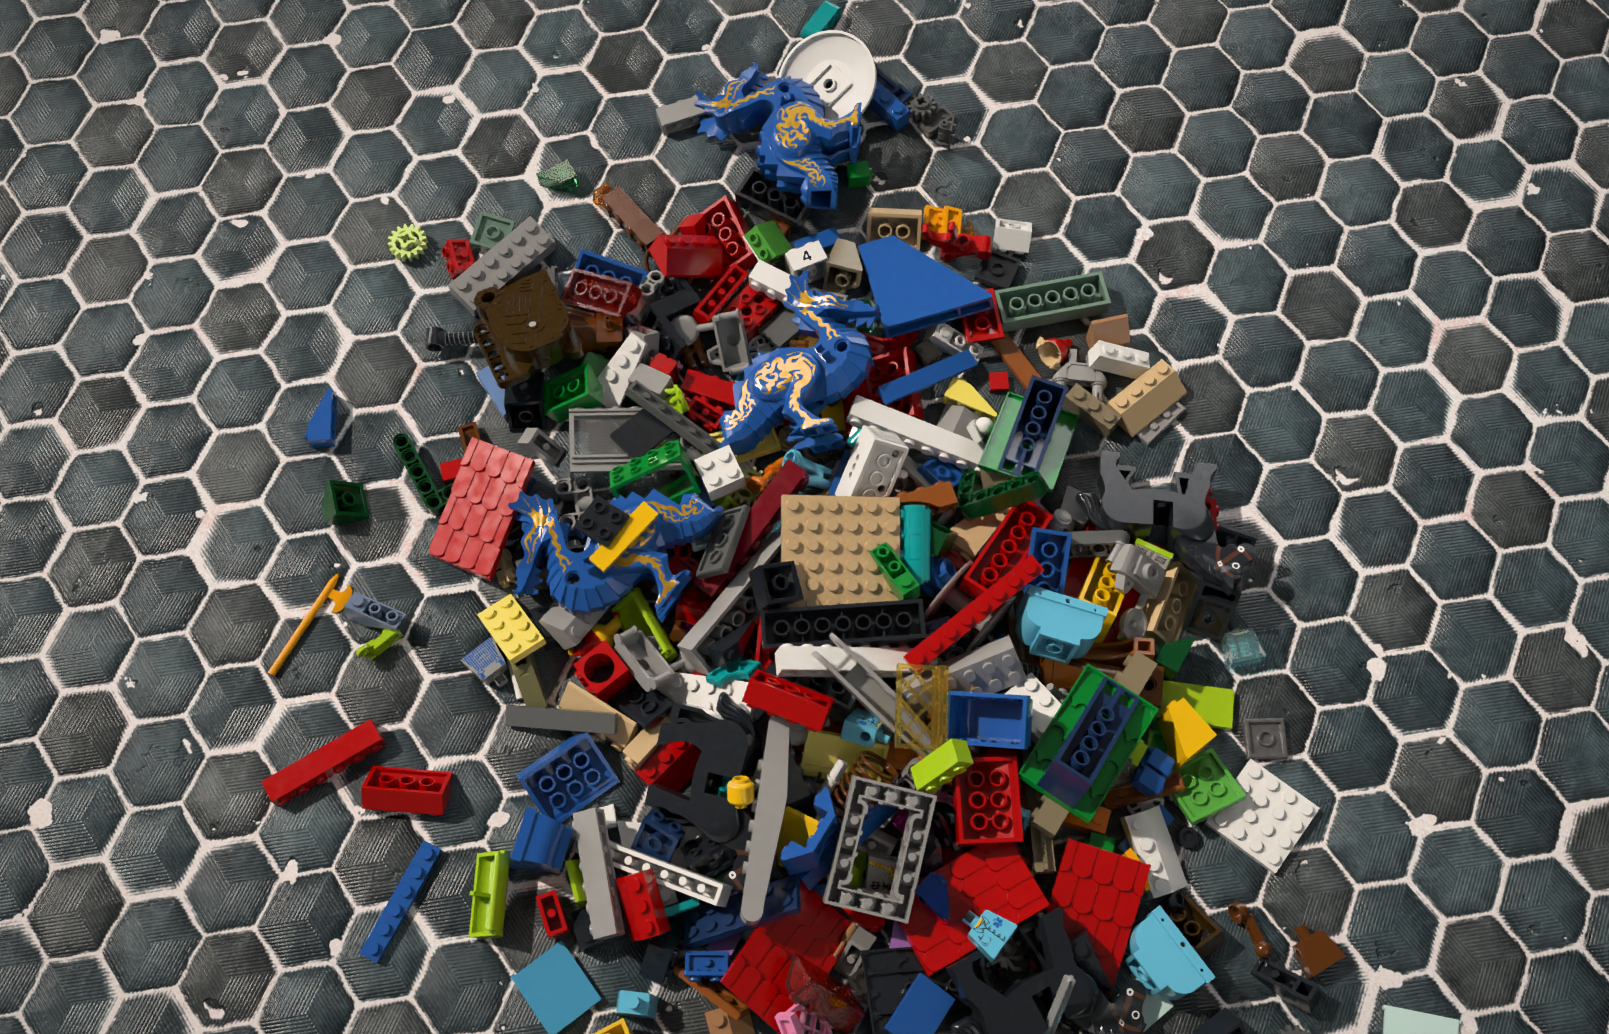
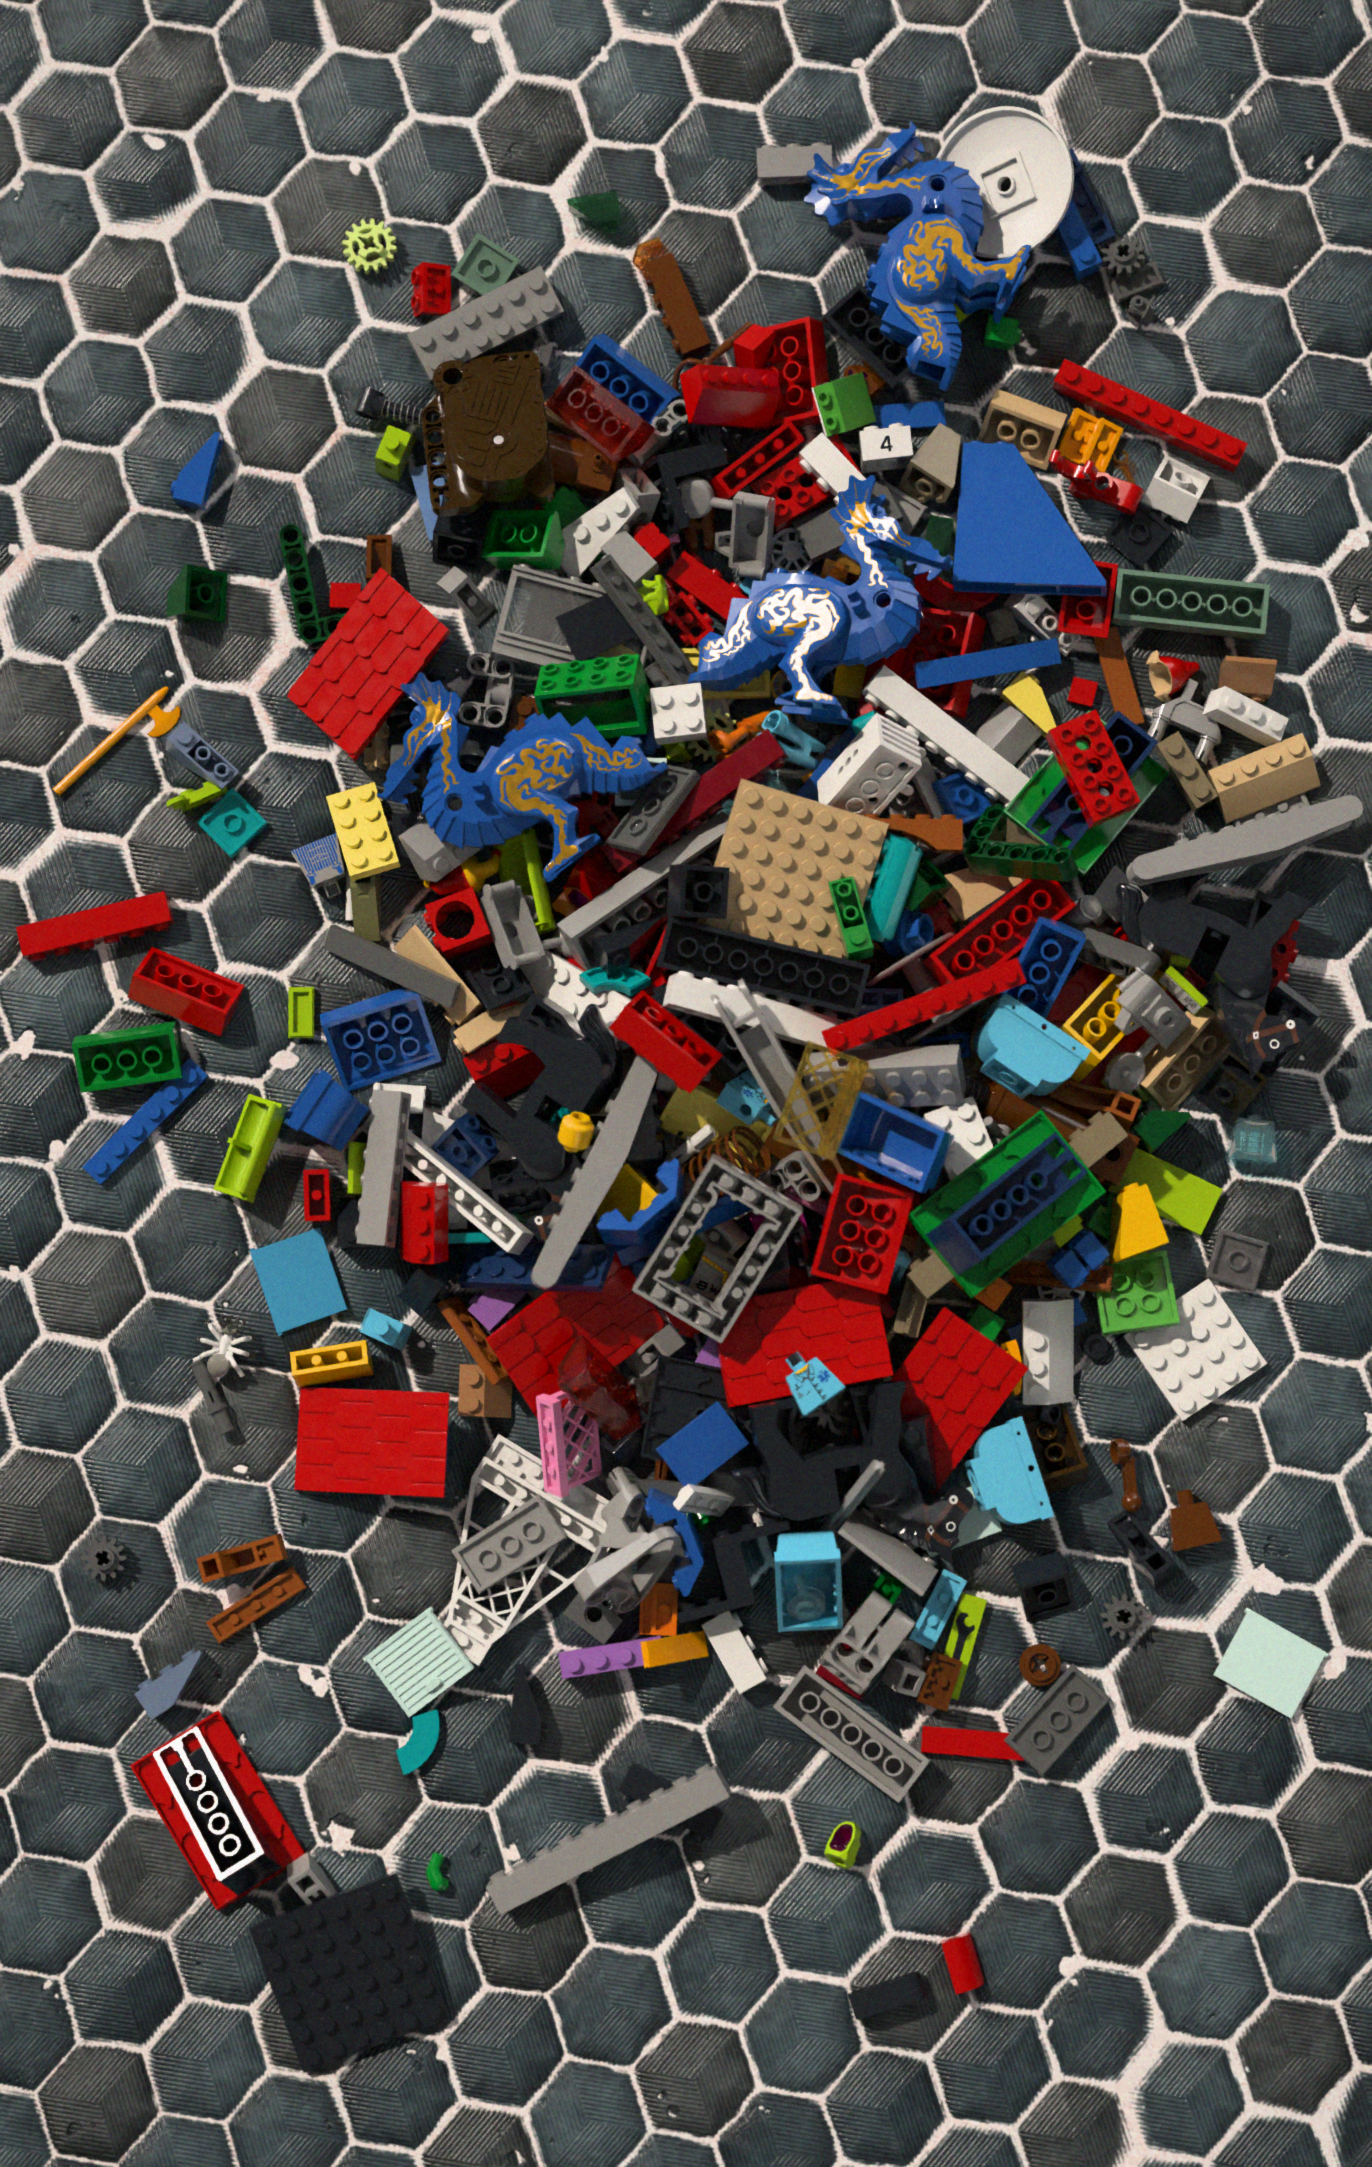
camera: 25 degrees right, 15 degrees up
black bracket [573,495,630,548] -> none
yellow tile [589,501,659,573] -> none
blue bracket [684,951,729,982] -> none
teal beam [800,0,842,39] -> none
medium nougat piece [833,922,856,958] -> none
lime brick [910,738,974,794] -> none
clear blue slope [914,872,951,925] -> none
white tile [967,417,993,443] -> none
none -> green slope [72,1022,182,1093]
none -> teal tile [196,787,268,859]
none -> lime tile [288,987,315,1039]
none -> lime torso [375,425,417,482]
none -> red brick [1046,709,1140,829]
none -> red brick [1052,359,1248,473]
none -> light grey piece [1126,795,1363,886]

